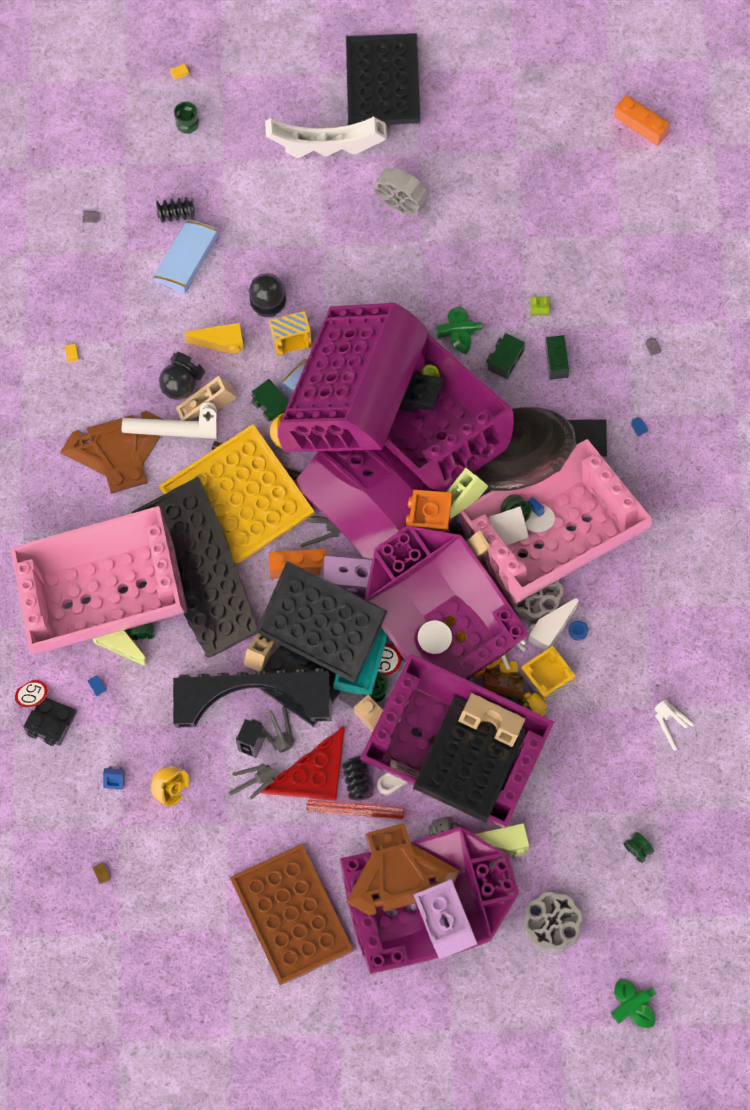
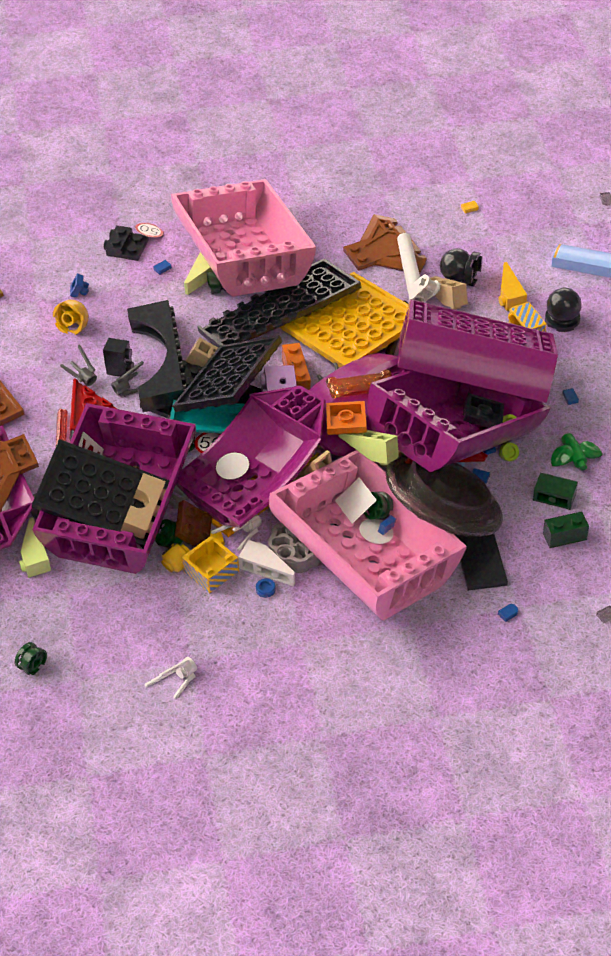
camera: 80 degrees right, 20 degrees down
none -> clear orange plate [326,369,392,398]

